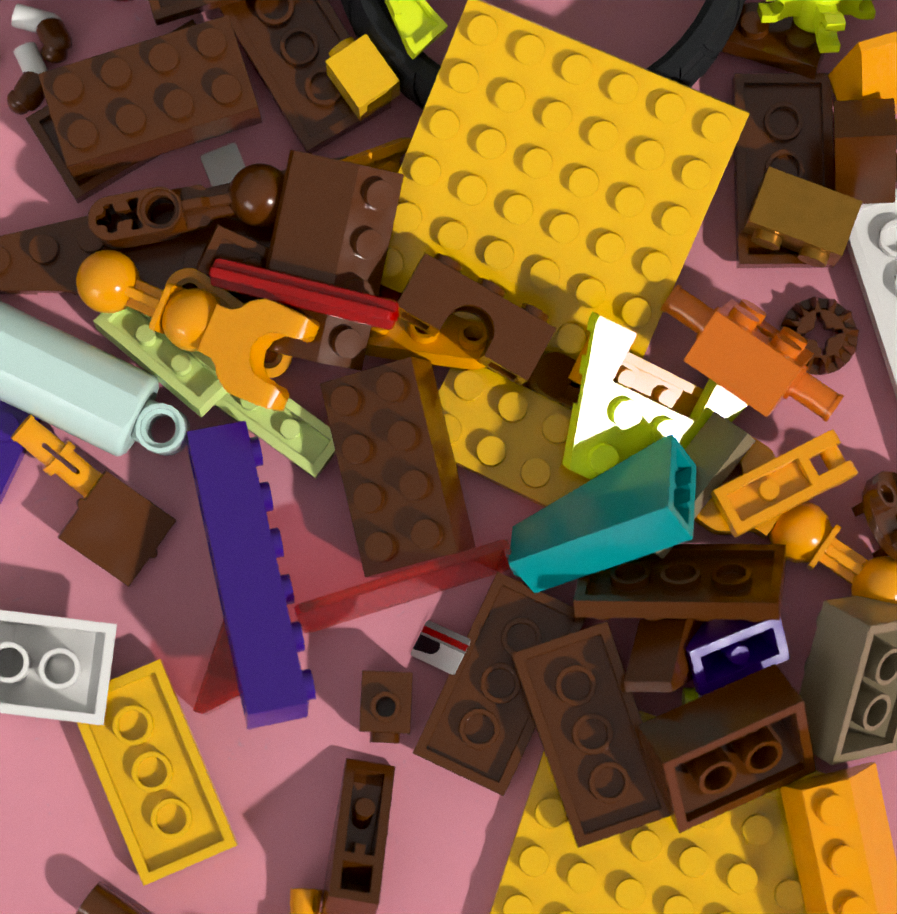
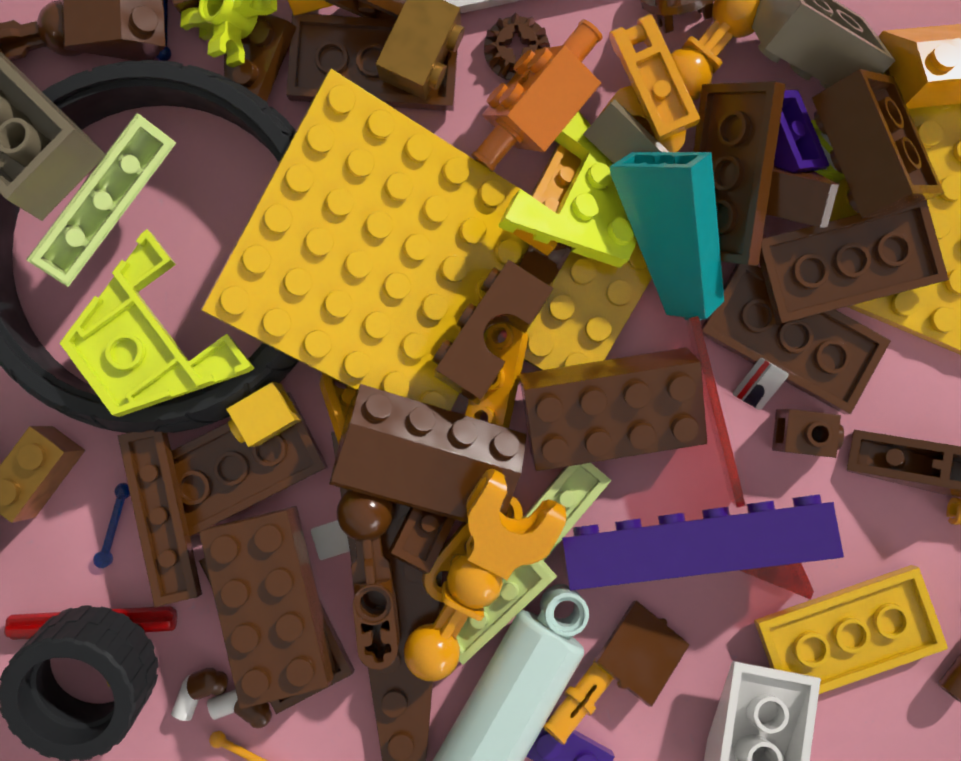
camera: 85 degrees left, 5 degrees up
red axle [209,258,399,330] -> none

